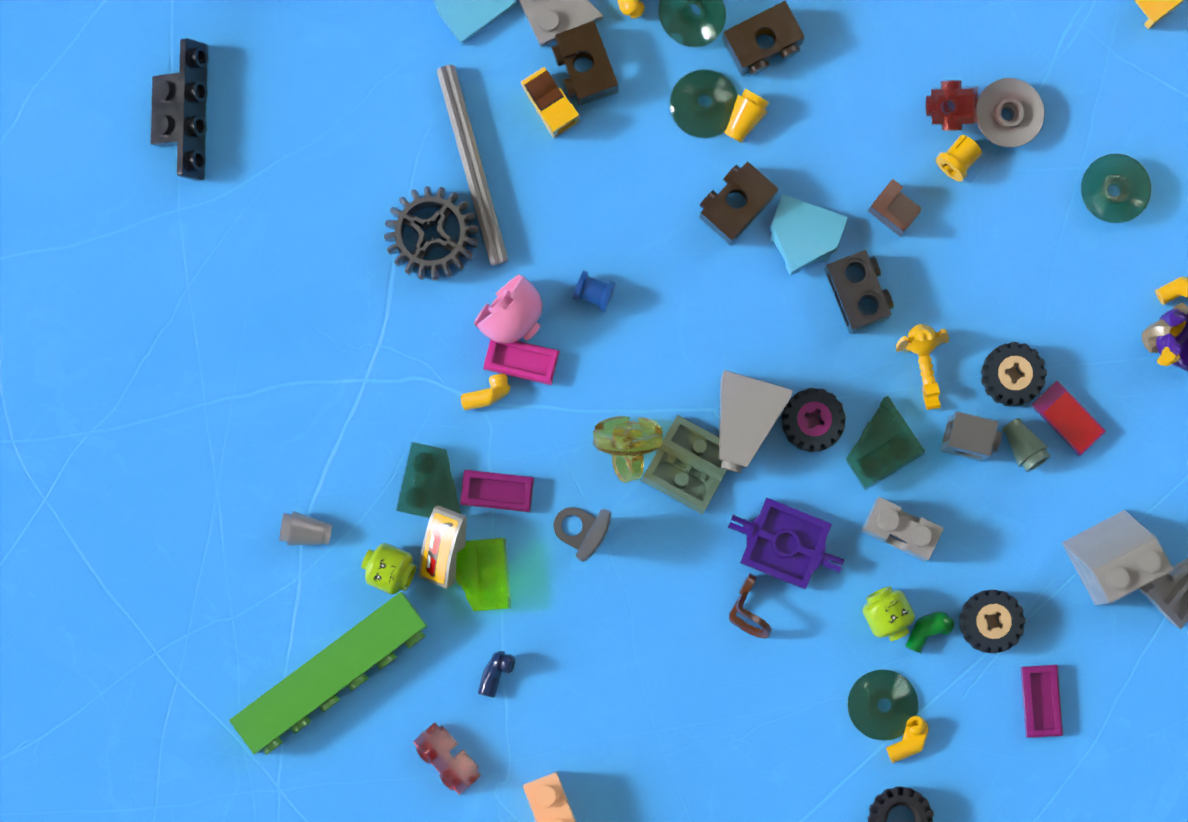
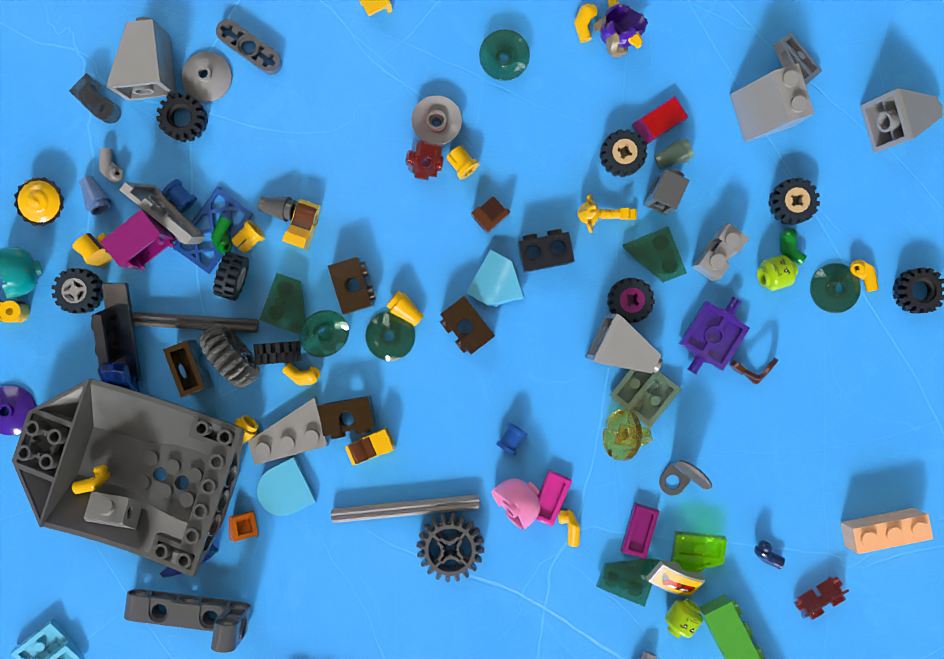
camera: 85 degrees left, 5 degrees up
magenta tile [1020,665,1063,738] -> none
none -> light grey slope [860,88,943,153]

